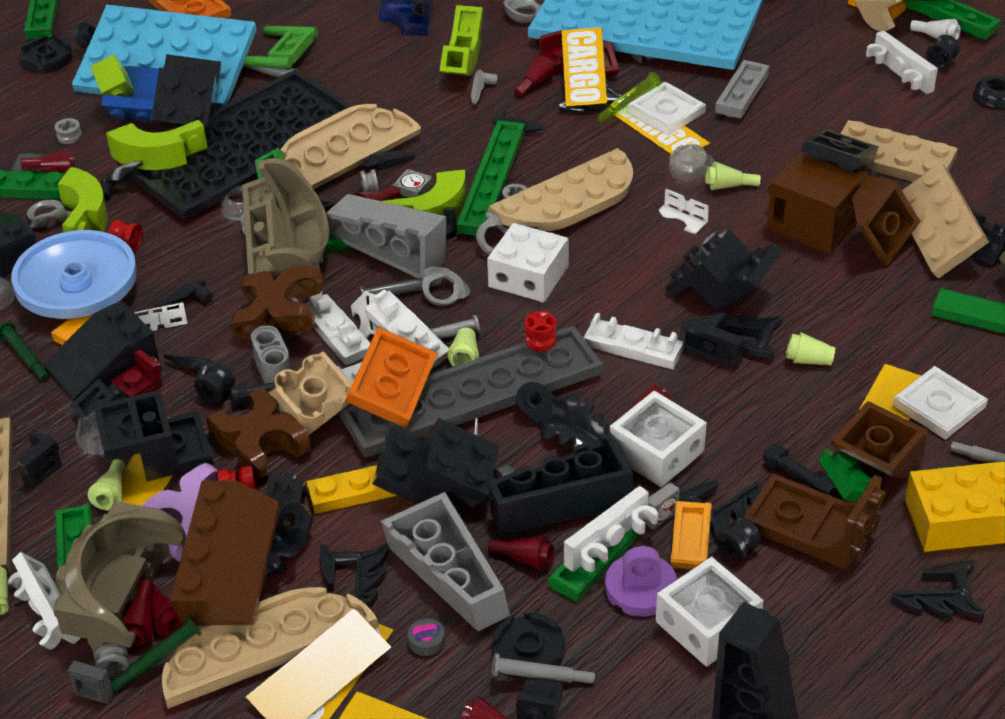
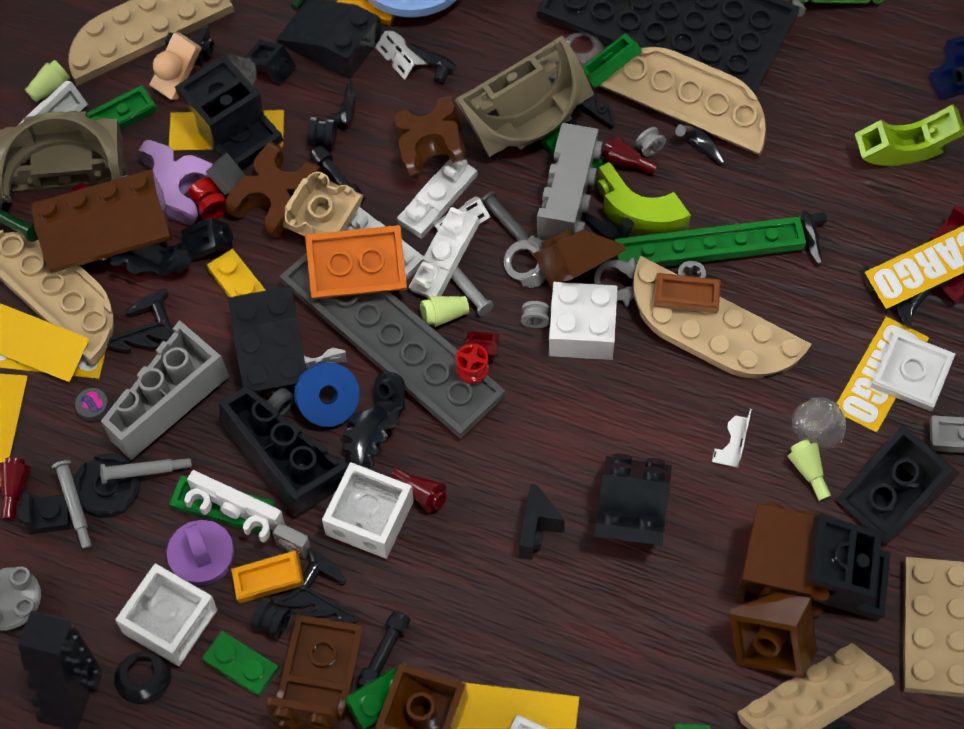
camera: 70 degrees right, 20 degrees up
yellowish green cone [88,459,125,510] -> none
dark red bracket [111,349,163,398] -> none
dark red cone [121,580,154,646] -> none
light grey beam [251,326,291,384] -> none
tile [393,169,433,198] -> none
light grey bar [471,69,497,105] -> none
dark red cone [488,536,555,571] -> none
dark red cone [514,55,555,97] -> none
white plate [583,313,684,370] -> none
clear neon green piece [597,72,661,122] -> none
black piece [725,314,783,359] -> none
yellowish green cone [786,332,836,366] -> none
none -> light grey piece [100,458,192,484]
none -> light nougat tile [150,32,202,100]
none -> green plate [202,631,279,698]
none -> dark grey tile [205,153,246,195]
none -> blue tile [294,362,359,427]
none -> dark red tile [465,331,500,356]
none -> light grey bush [521,301,550,328]
none -> reddish brown slope [533,229,626,287]
none -> dark orange tile [653,273,721,313]
none -> black slope [836,425,960,545]

